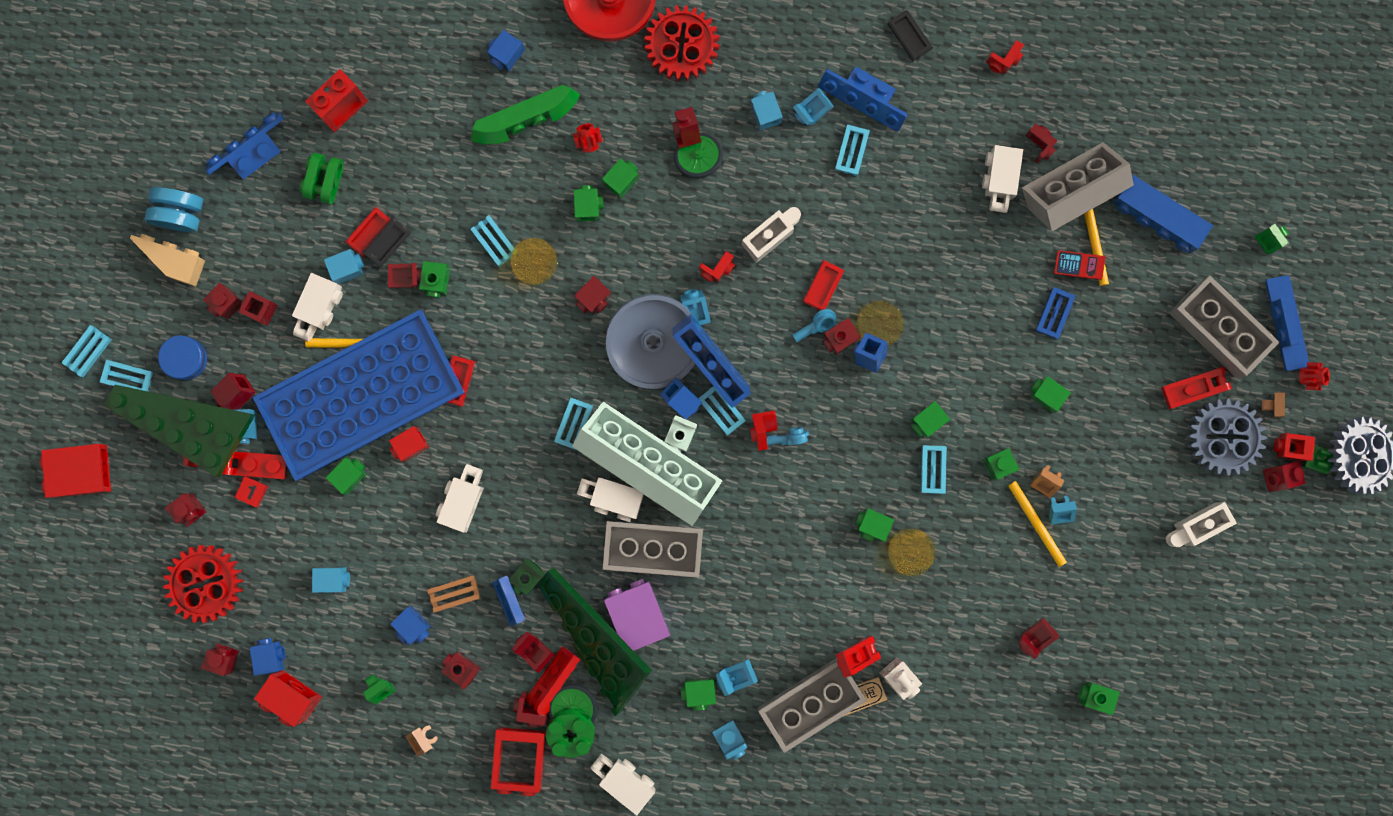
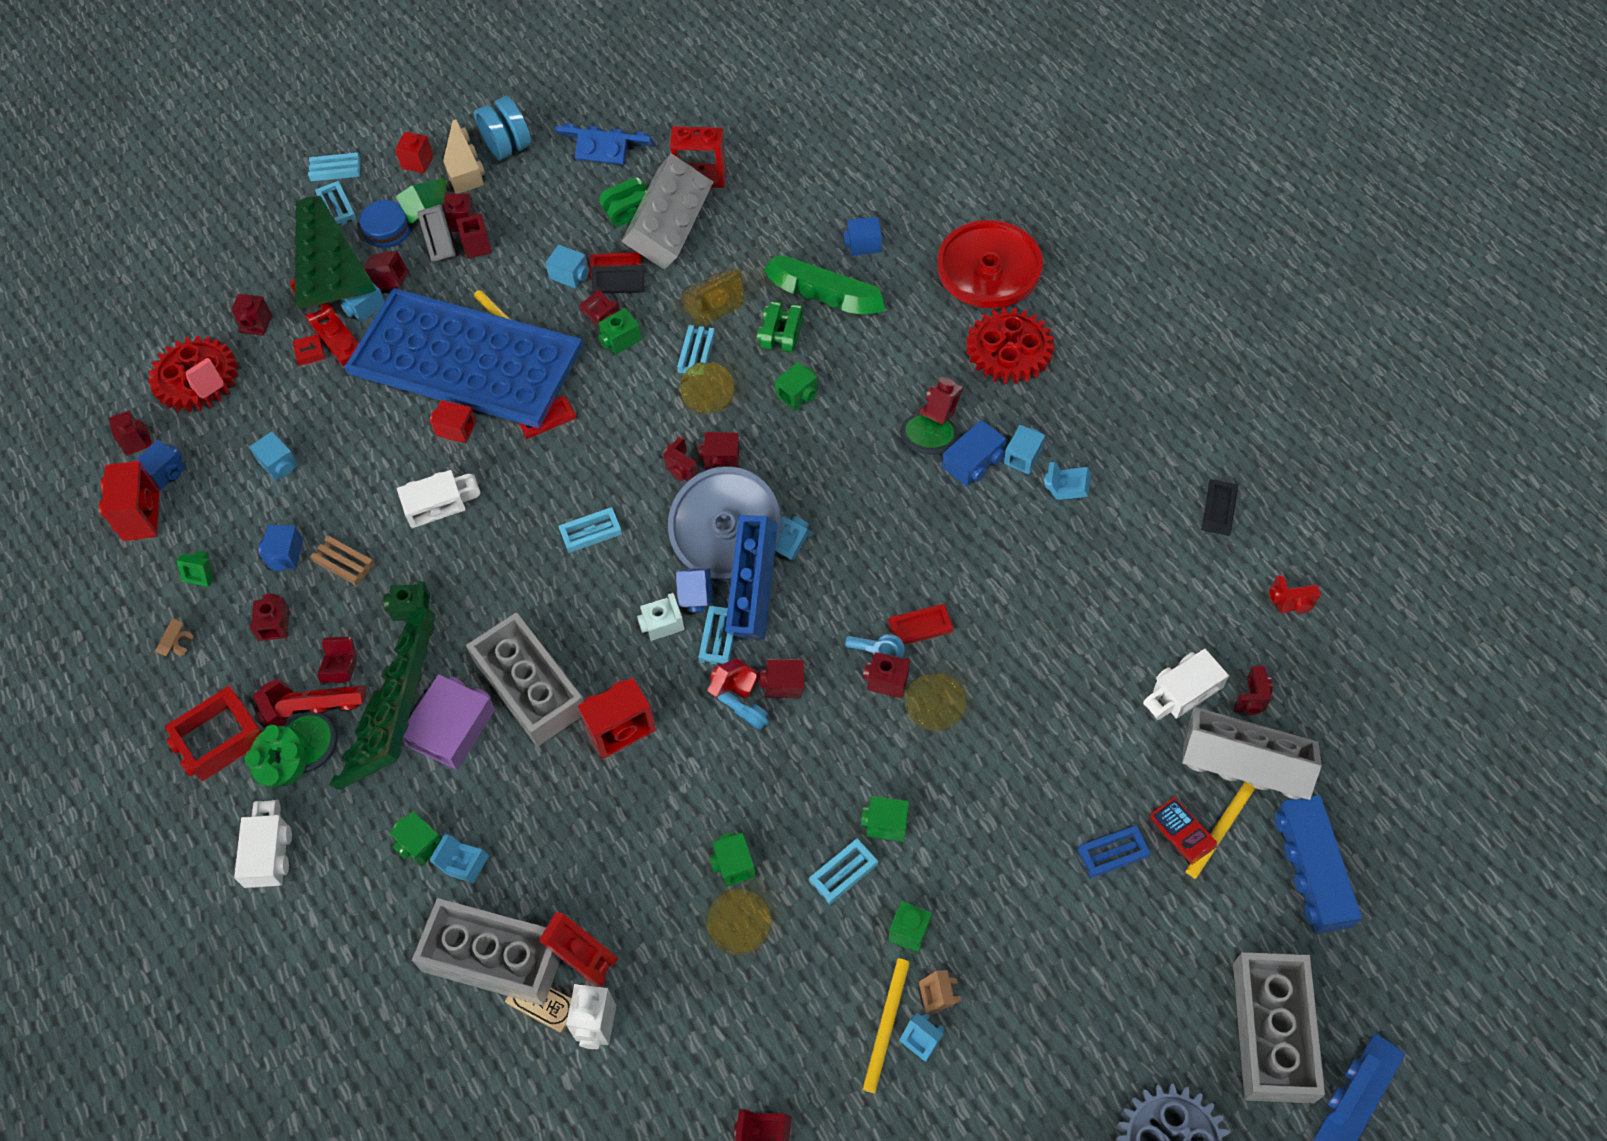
camera: 50 degrees right, 25 degrees down
red brick [39,444,111,498] -> none
white brick [292,273,343,341] -> none
green brick [326,457,367,495] -> none
tile [492,576,525,626] -> none
light aqua brick [572,402,722,526] -> none
red gear [573,123,603,153] -> none
white brick [577,477,644,522] -> none
green brick [602,158,639,199] -> none
red bracket [699,251,735,283] -> none
dark azure bracket [712,720,748,760] -> none
white brick [742,207,801,263] -> none
blue bracket [818,67,908,132] -> none
medium azure tile [835,124,870,176] -> none
blue brick [853,333,887,373] -> none
green brick [1030,376,1071,413] -> none
red plate [1161,367,1232,409] -> none
green tile [1254,224,1289,255] -> none
none -> coral slope [185,358,224,399]
none -> red brick [395,131,434,174]
none -> green slope [396,178,446,224]
none -> tile [417,205,458,262]
none -> red brick [577,677,657,759]
none -> light grey brick [621,153,713,269]
none -> dark red bracket [663,436,699,481]
none -> clear yellow slope [681,269,744,327]
none -> green brick [757,301,804,353]
none -> dark red brick [759,659,804,698]
none -> blue brick [942,420,1006,487]

